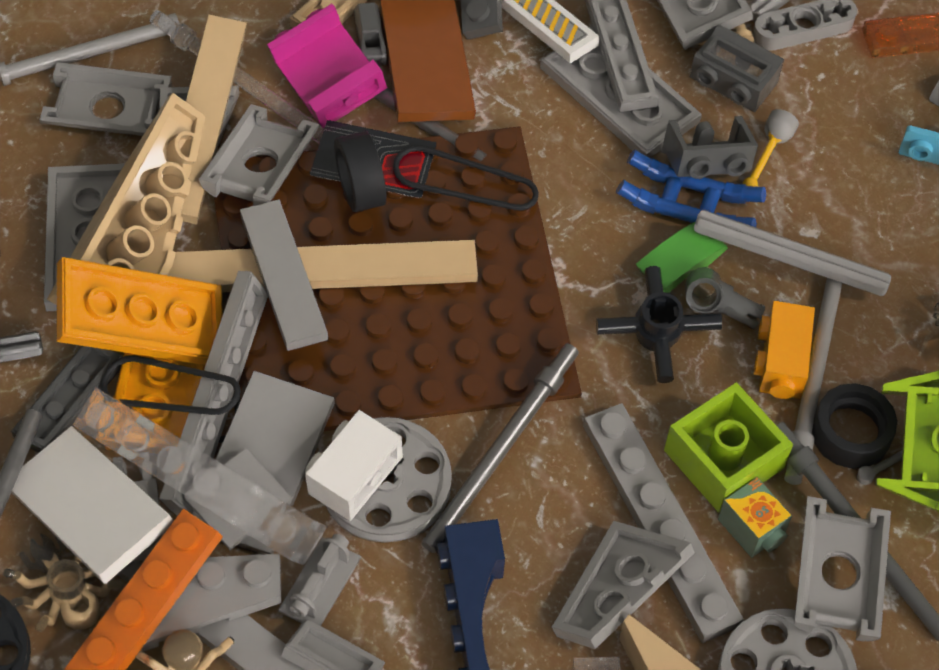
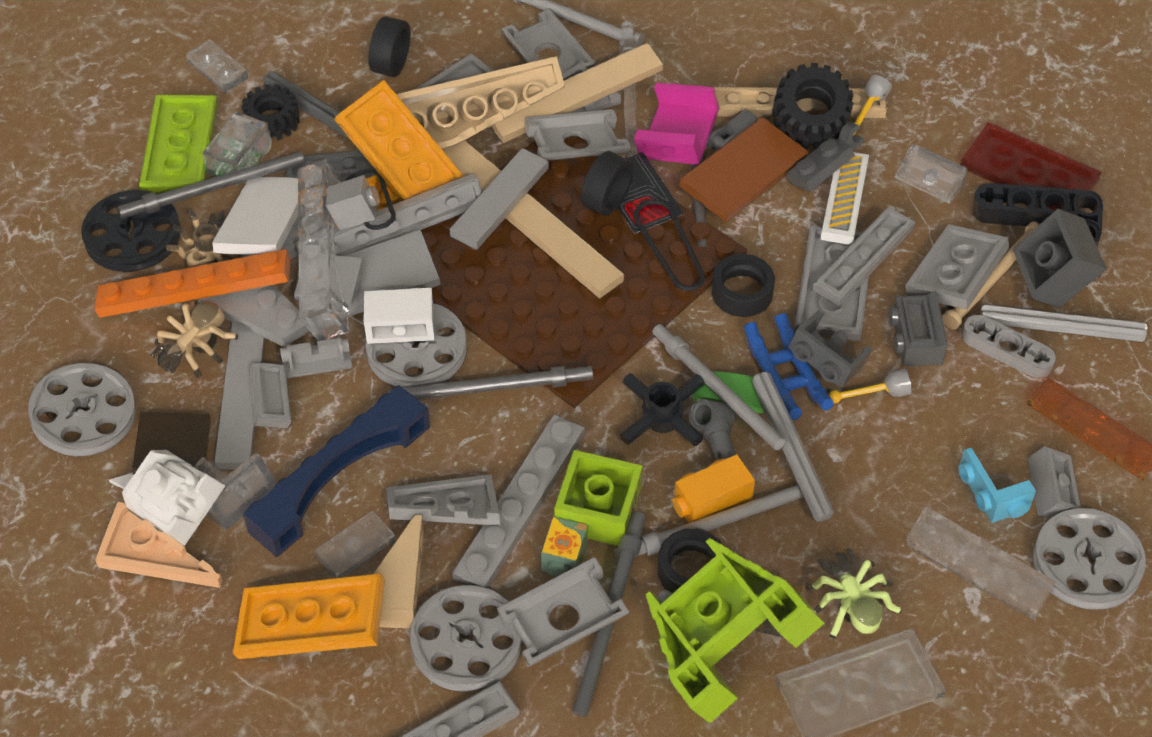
camera: 55 degrees right, 5 degrees down
none -> light grey brick [325,175,380,230]
none -> light grey bar [652,324,785,450]
none -> black tyre [711,254,775,317]

